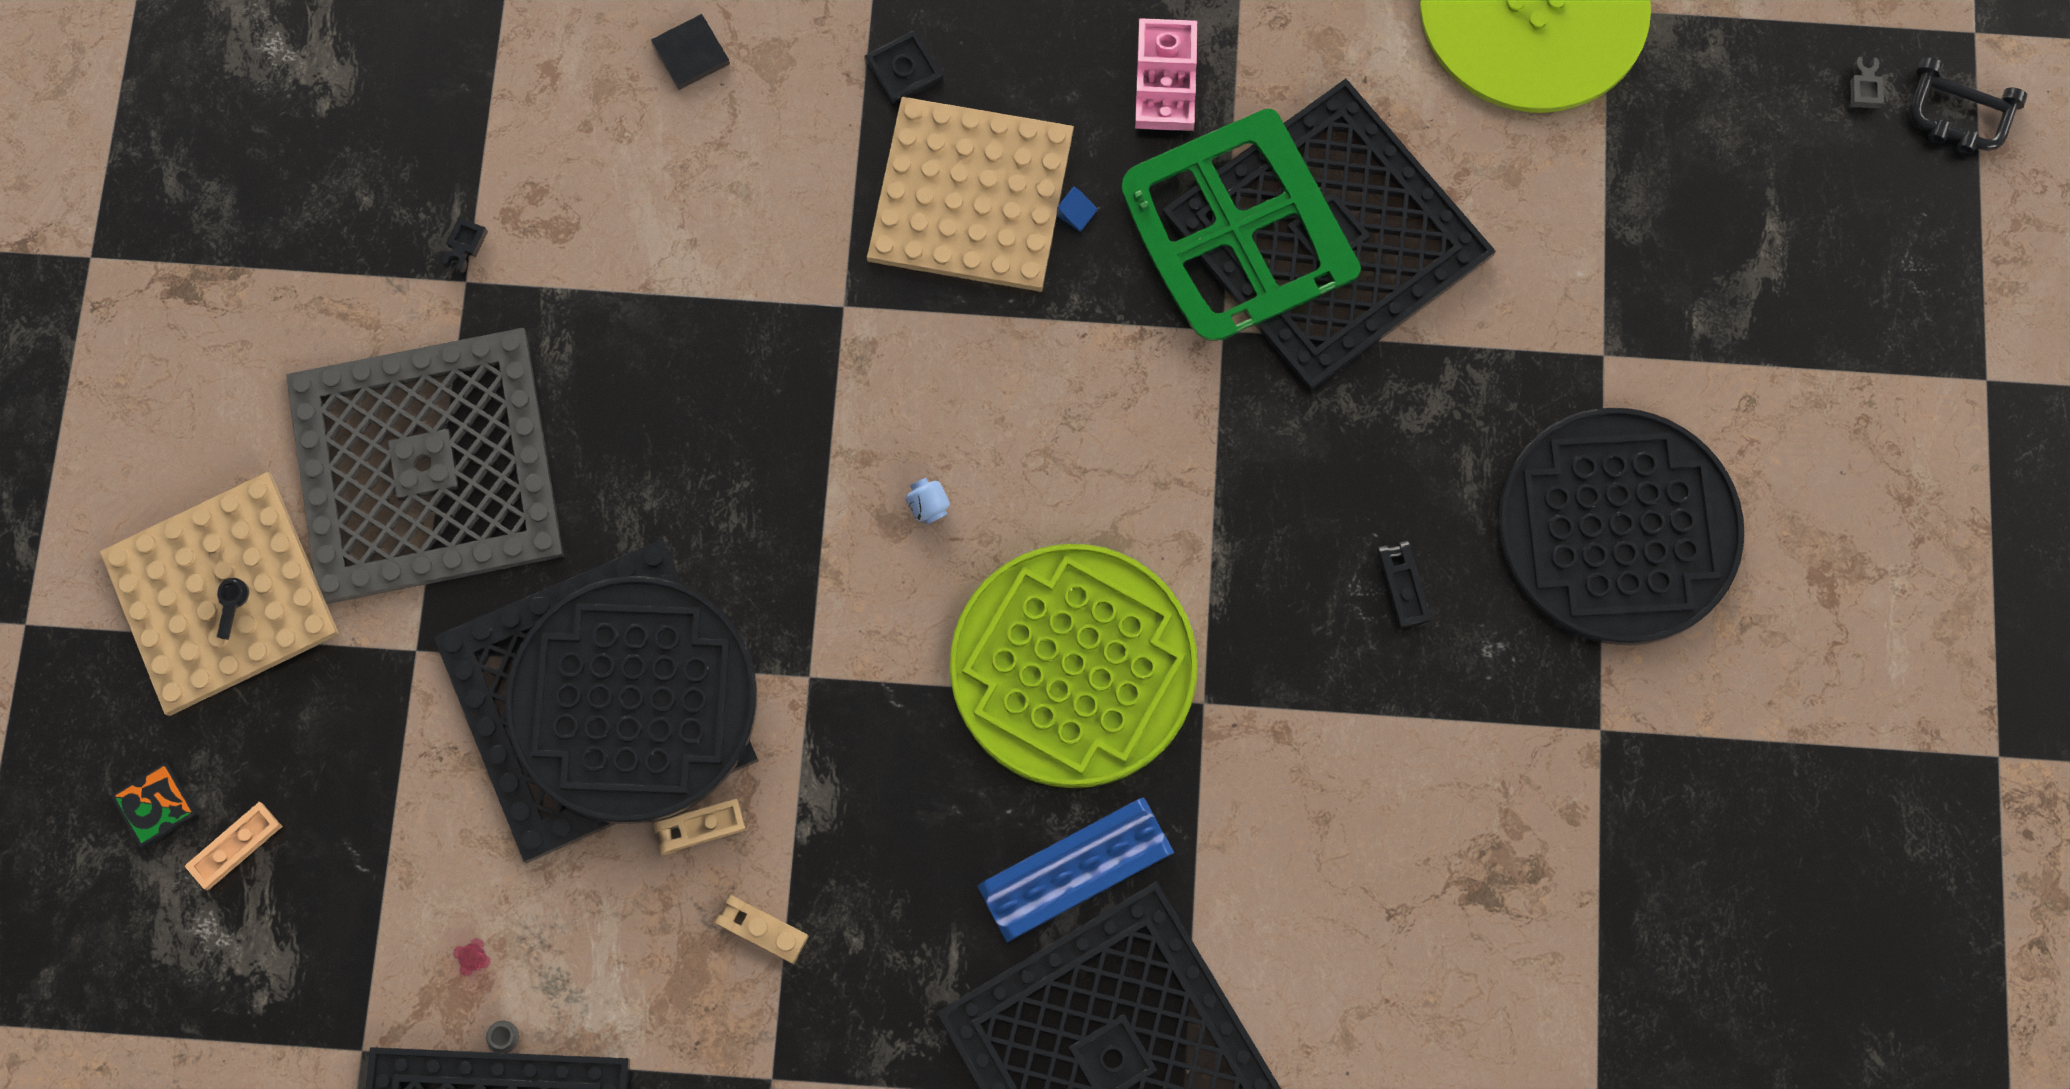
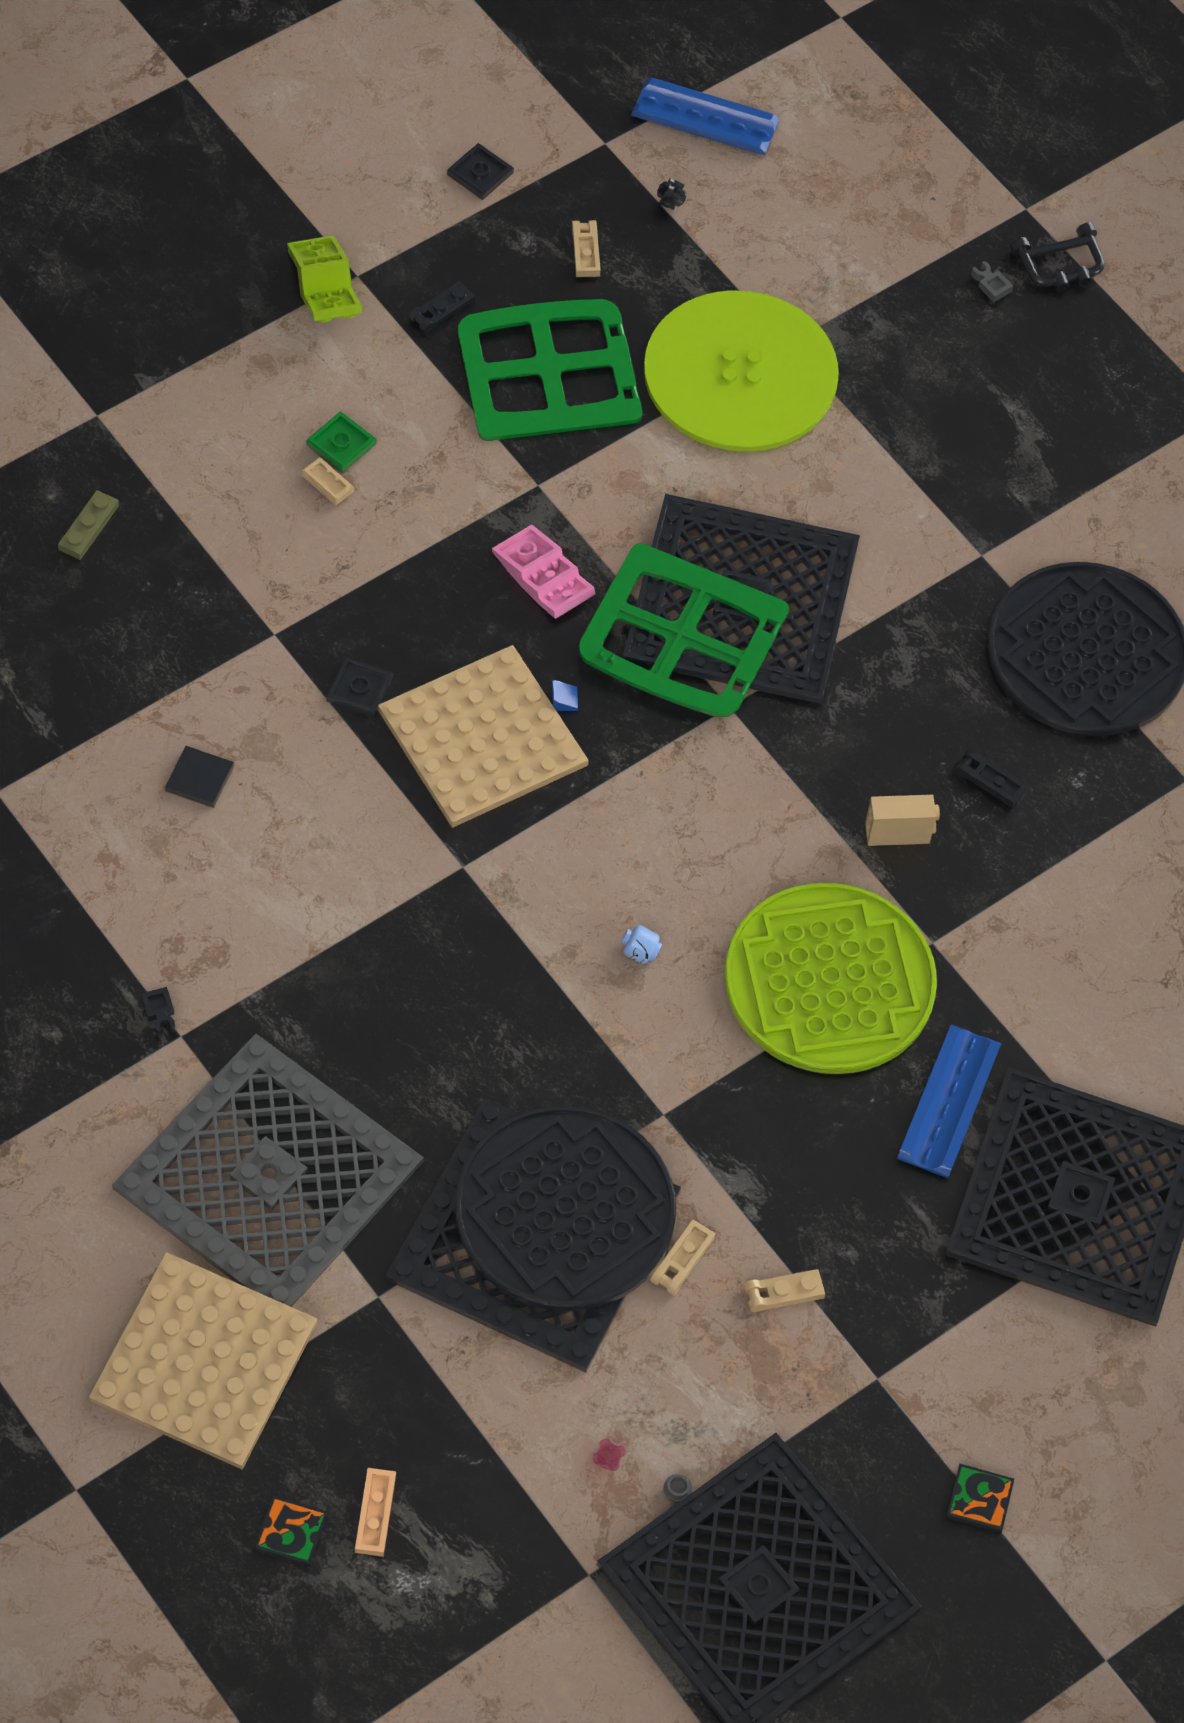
camera: 45 degrees left, 15 degrees down
black plate [216,578,249,640] -> none
none -> tan brick [865,795,940,846]

